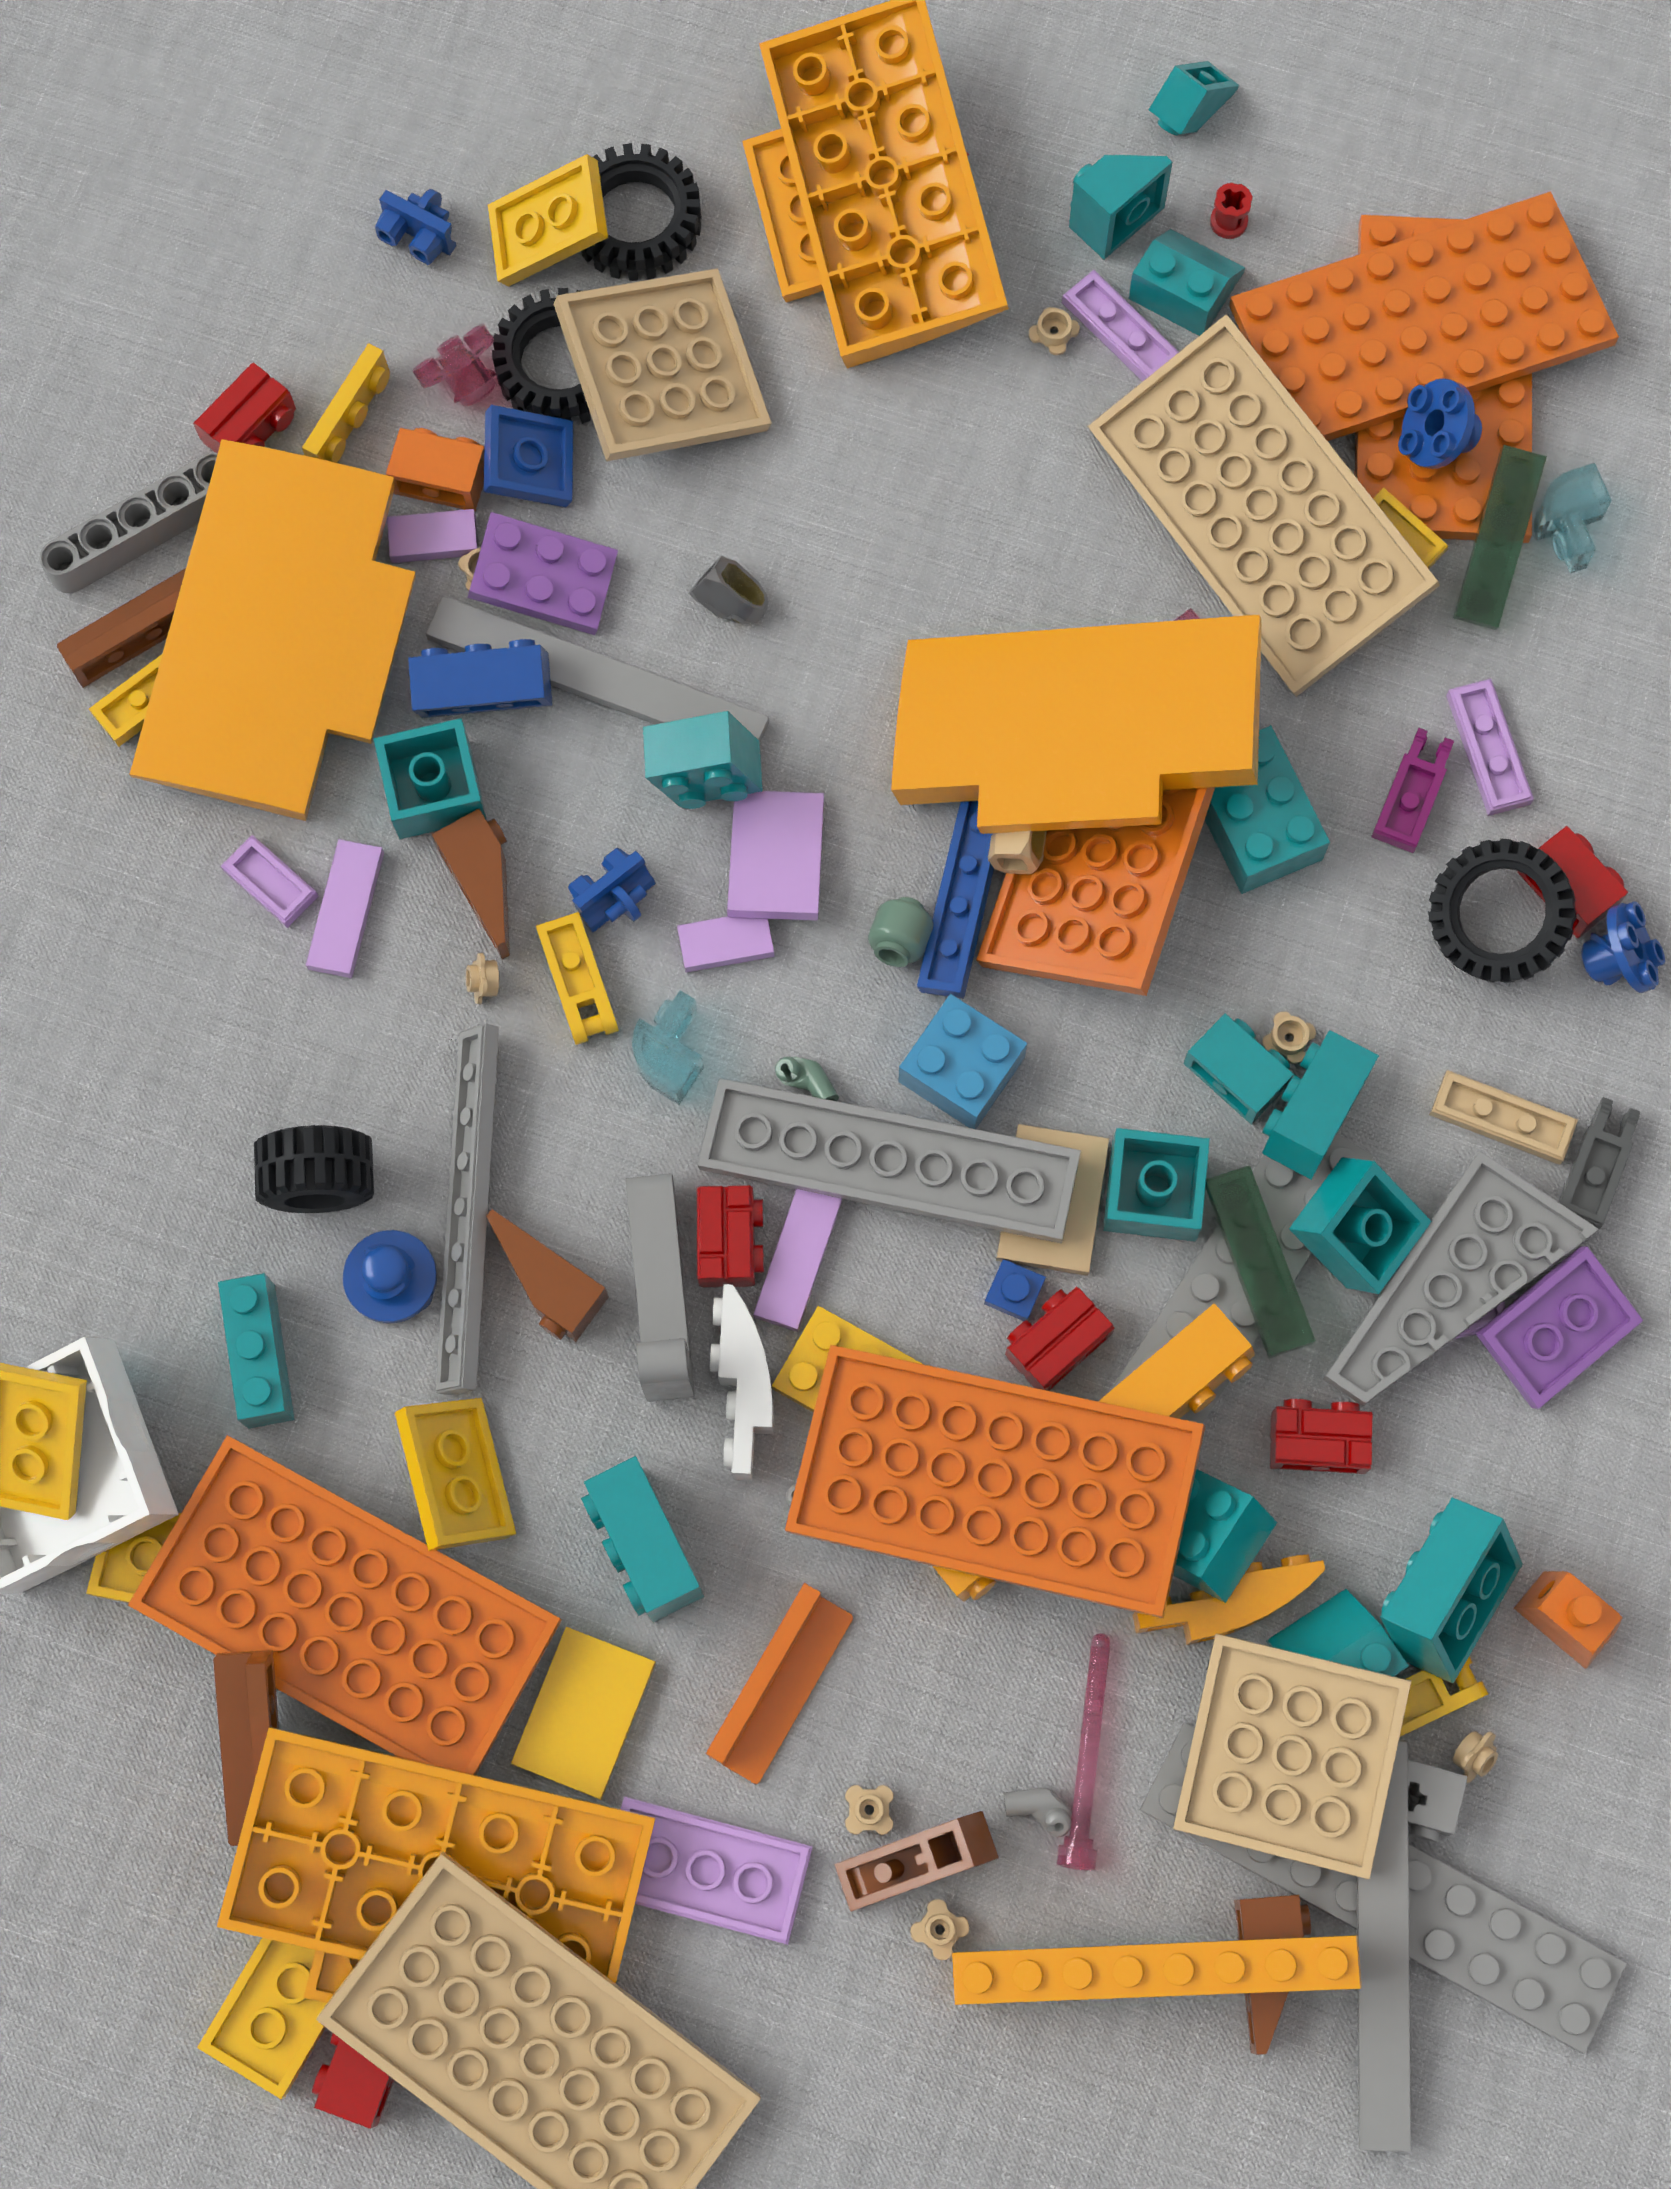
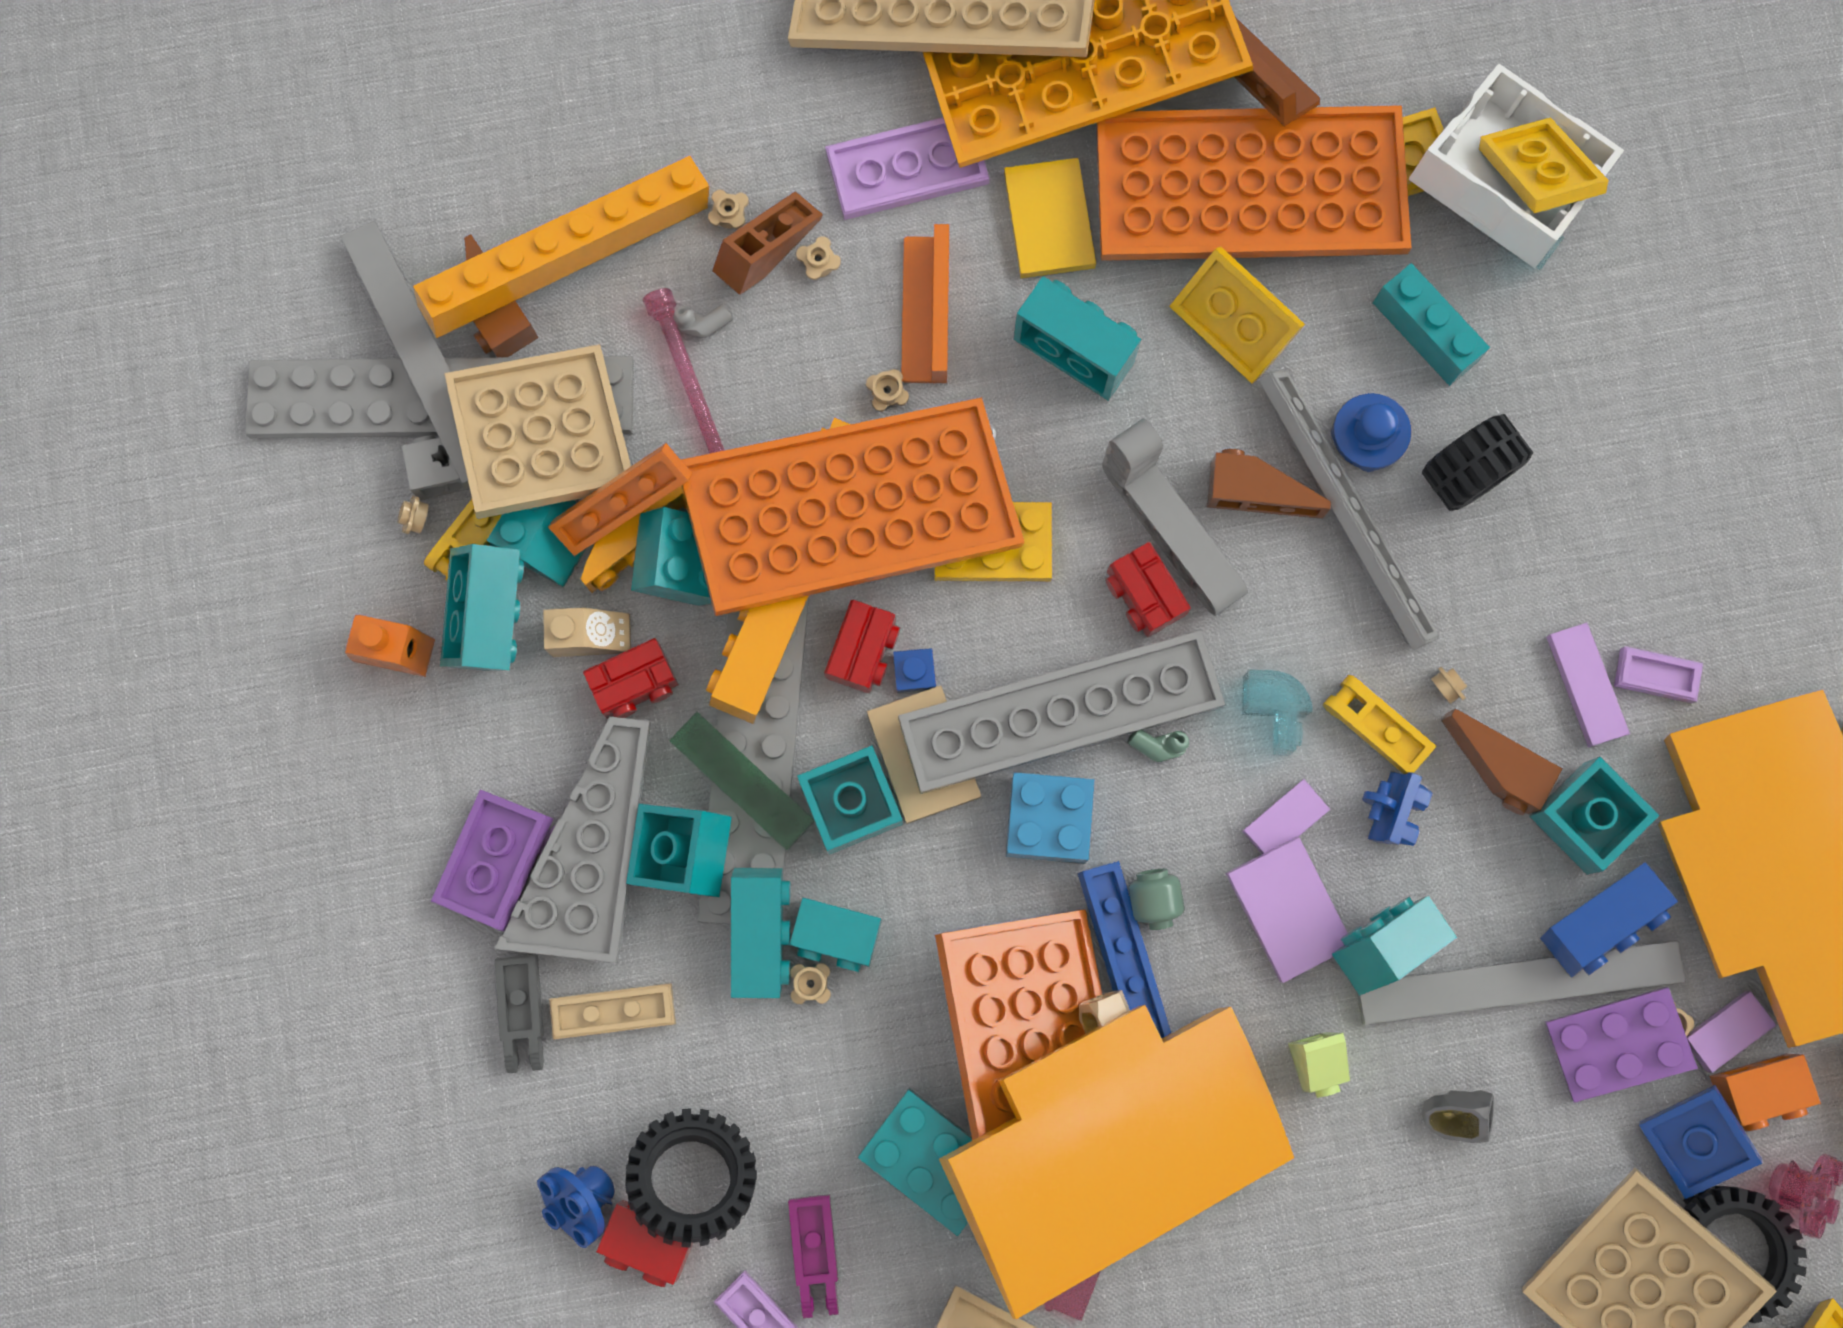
camera: 150 degrees right, 5 degrees up
white slope [710,1284,774,1481] -> none
lavender tile [753,1189,842,1332] -> none
none -> tan slope [543,608,631,657]
none -> orange plate [548,443,692,556]
none -> tan plate [866,369,909,411]
none -> yellowish green slope [1288,1032,1350,1098]

